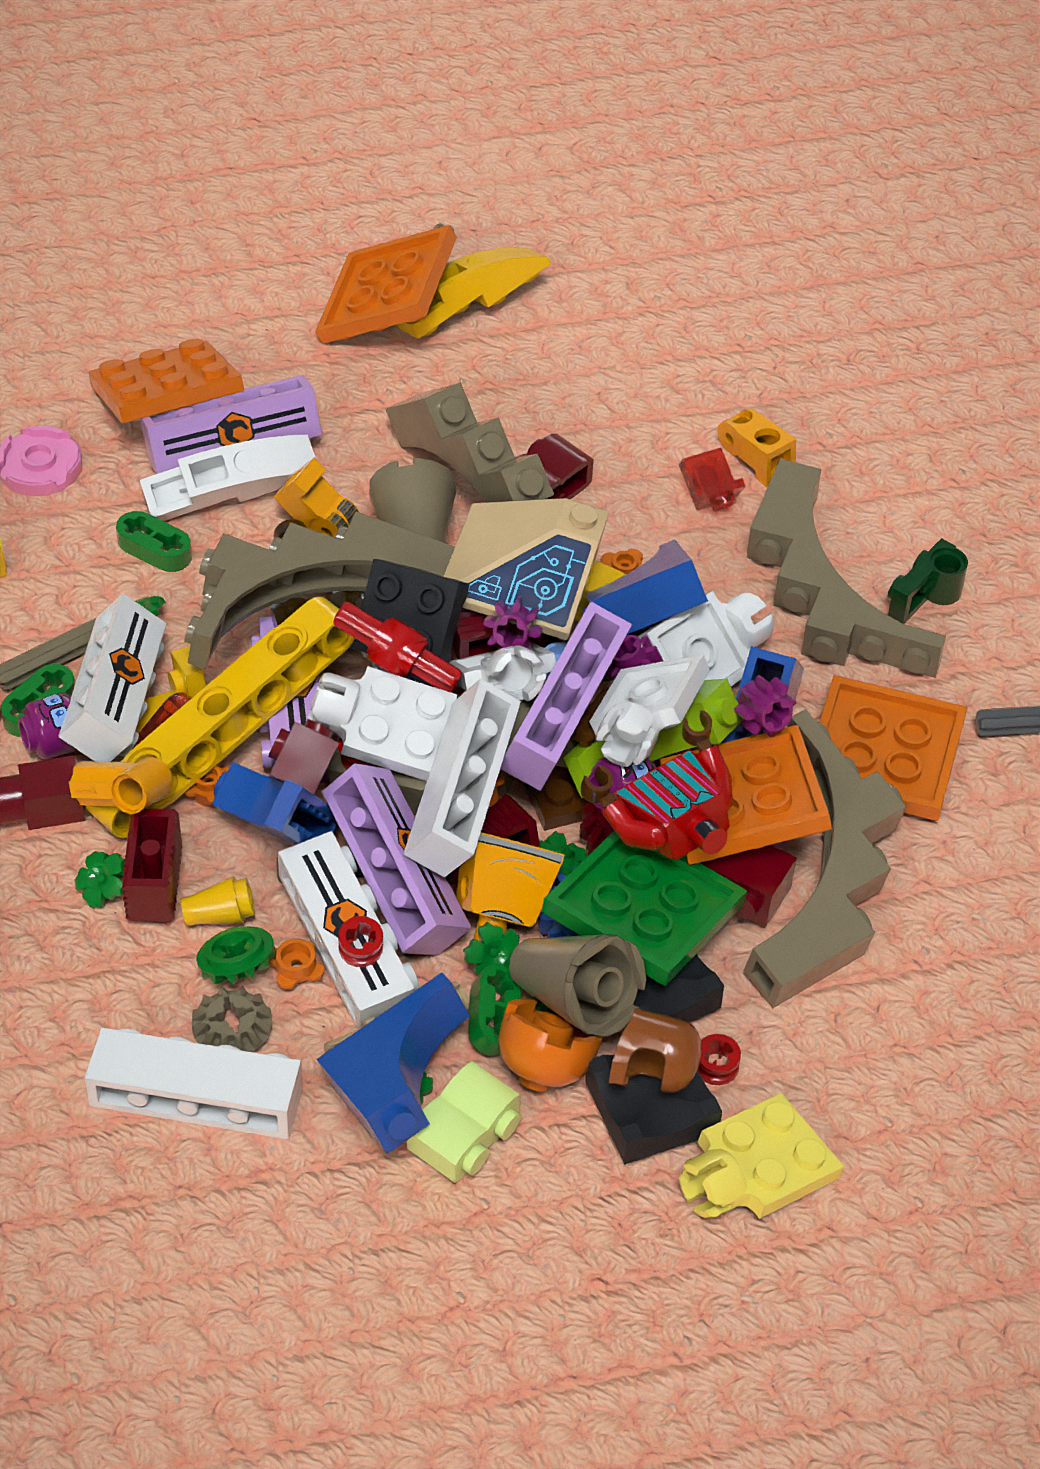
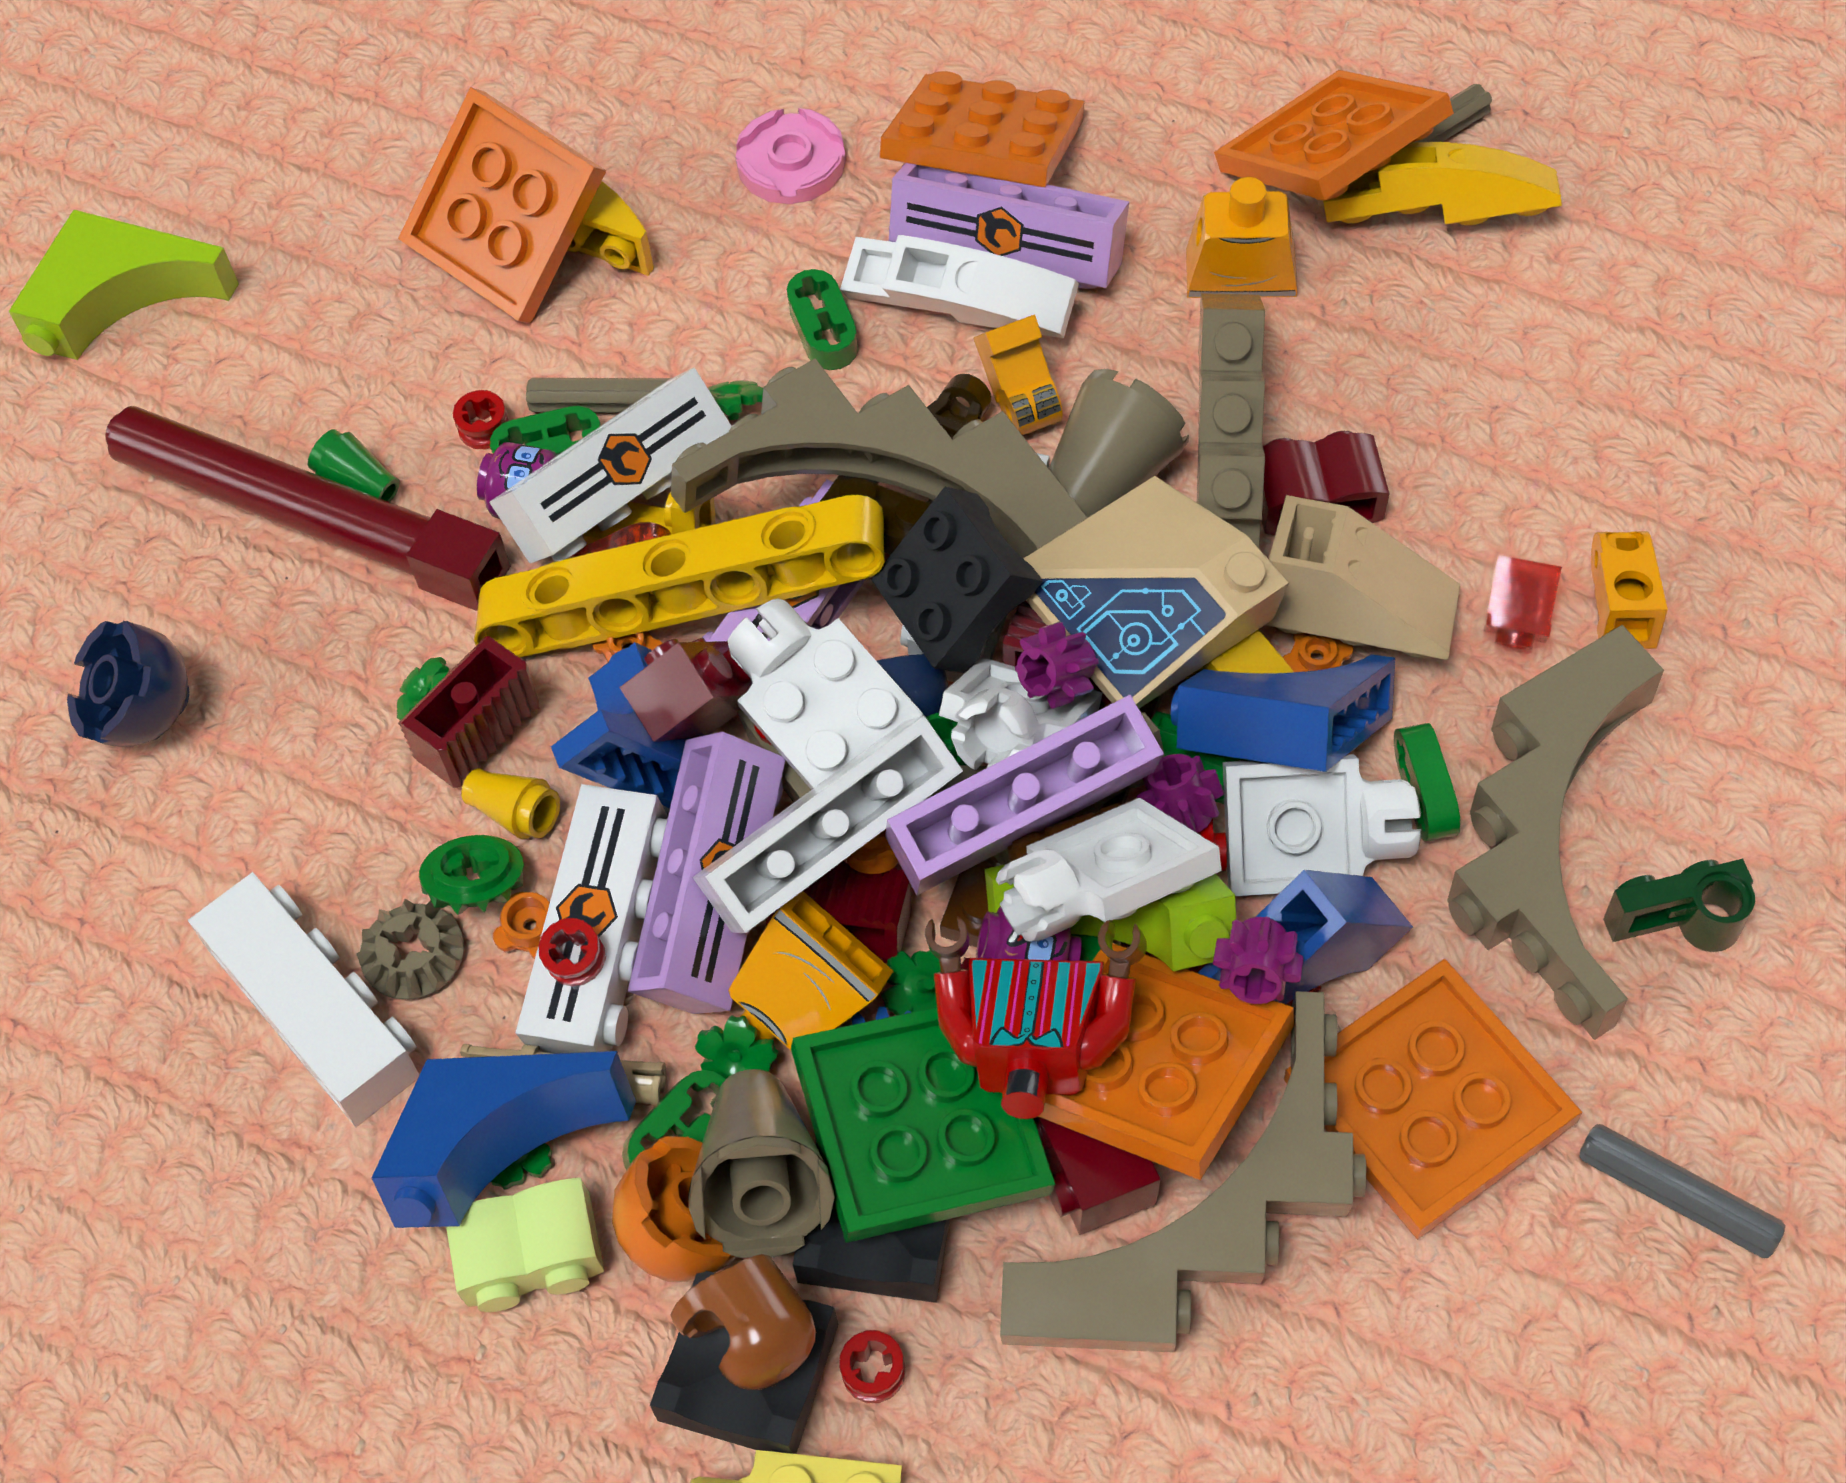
camera: 45 degrees right, 10 degrees up
light orange piece [69,757,173,814] -> none
red axle [333,602,462,693] -> none
none -> light orange torso [1186,177,1297,298]
none -> tan slope [1266,495,1460,660]
none -> green beam [1393,723,1460,841]

